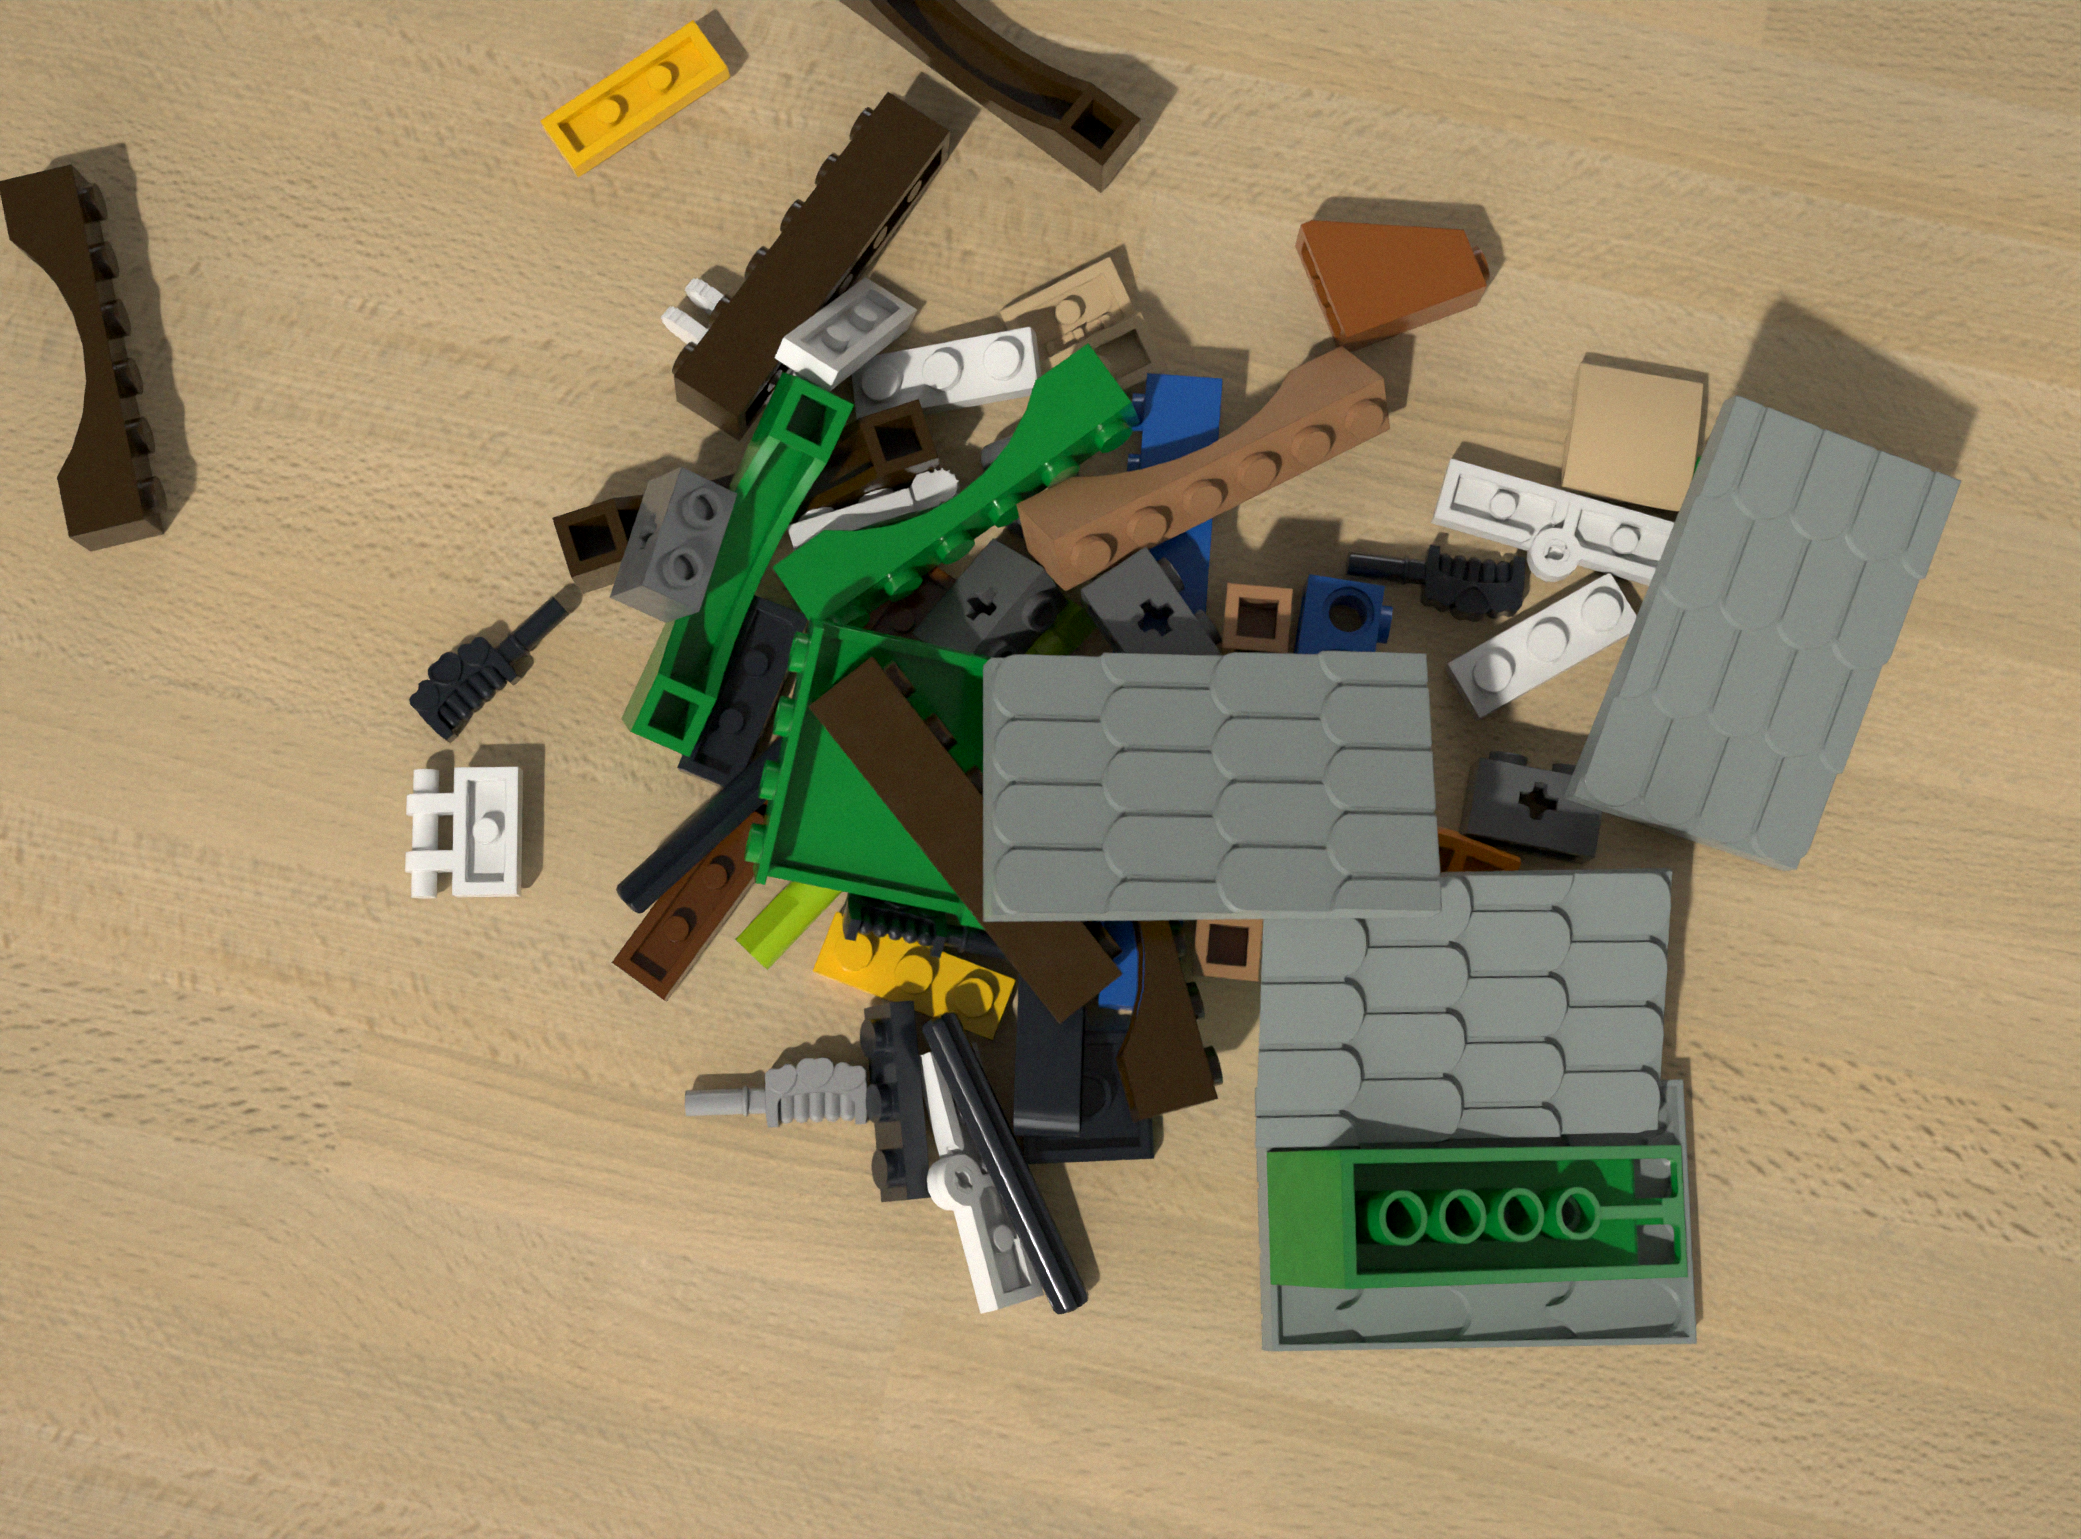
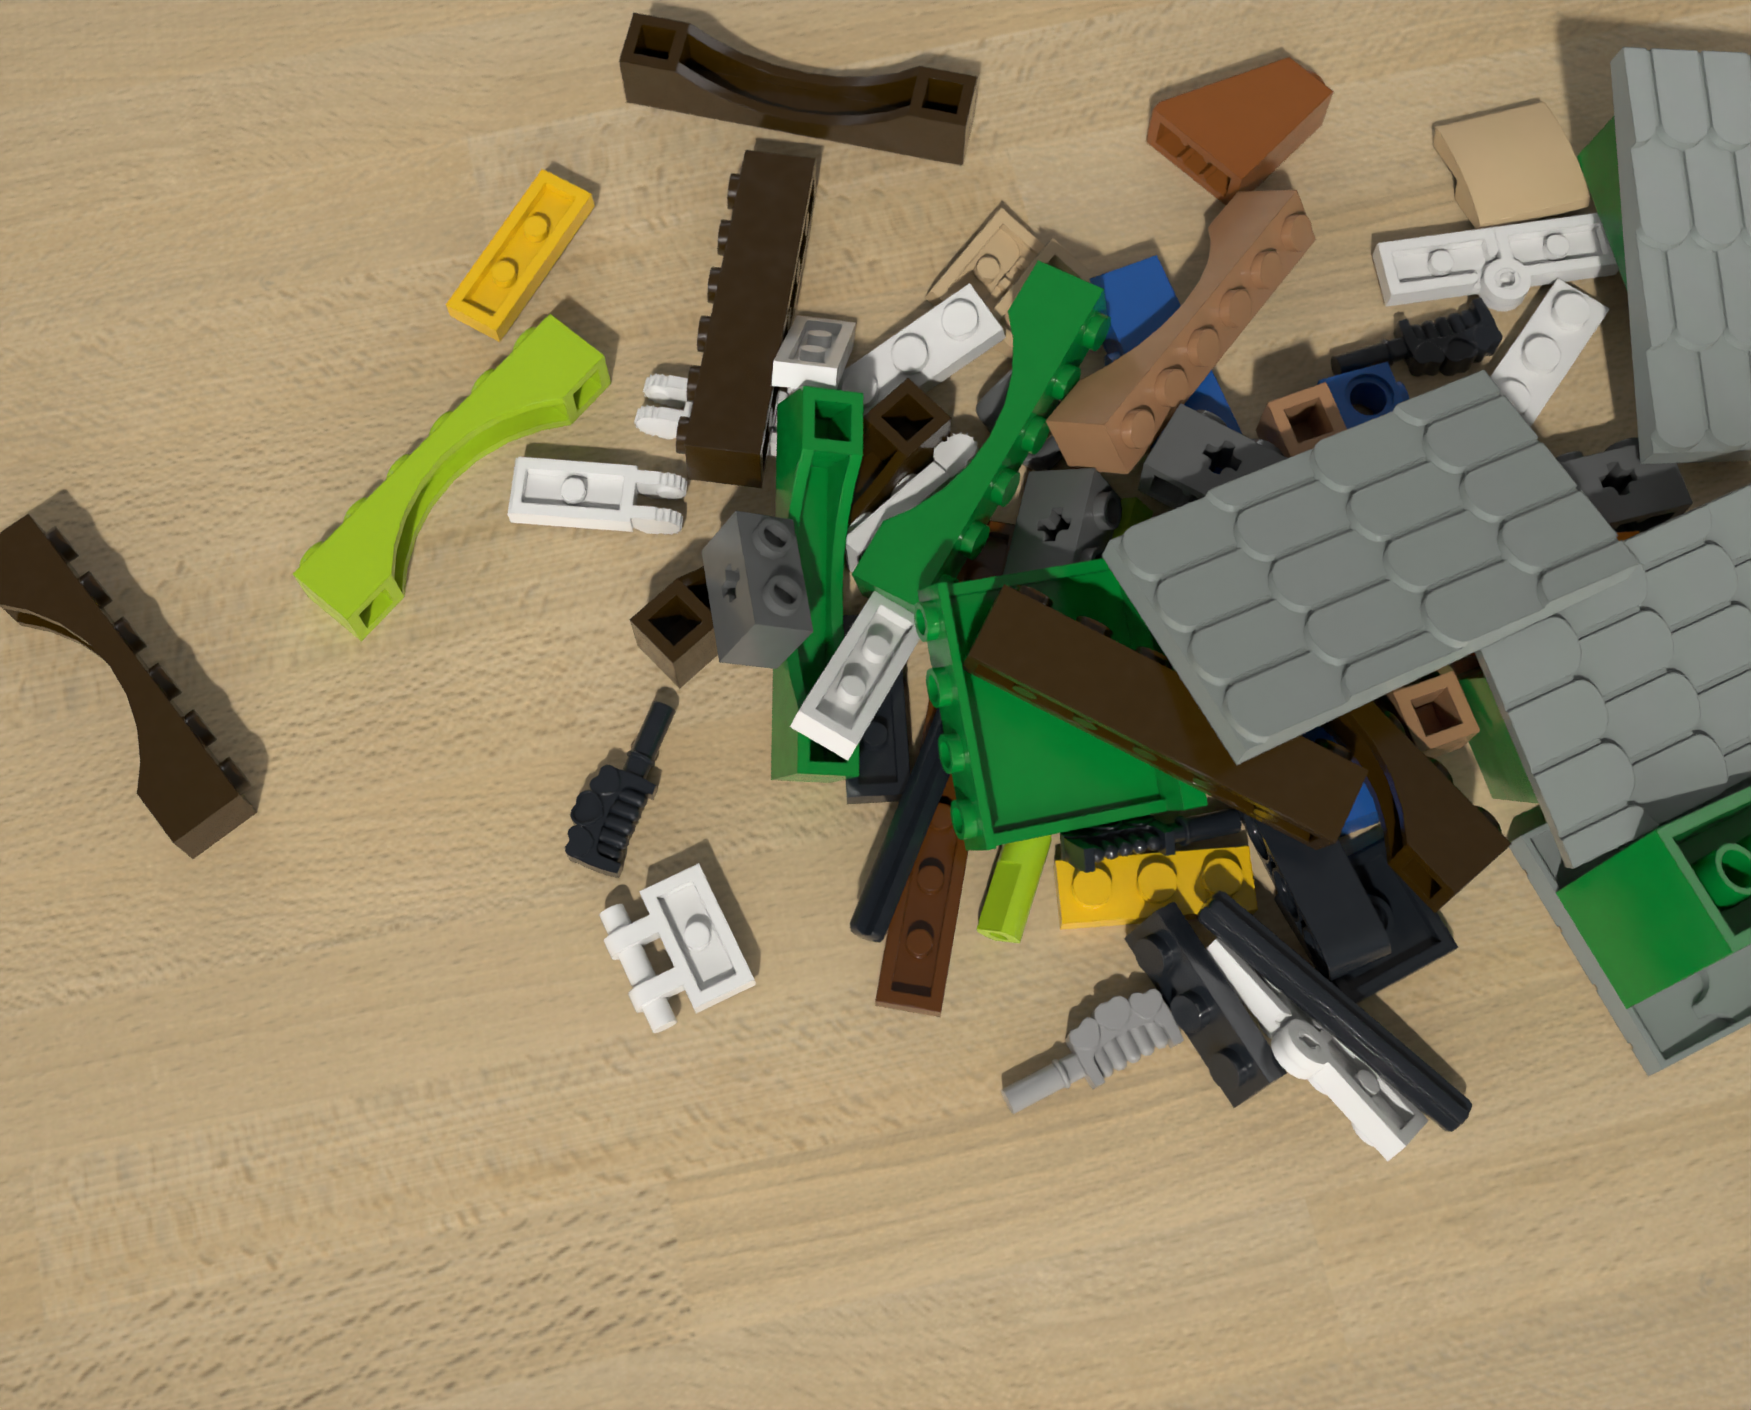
camera: 25 degrees left, 10 degrees down
none -> lime arch [292,314,611,642]
none -> white hinge [508,457,688,535]
none -> white plate [790,591,920,760]

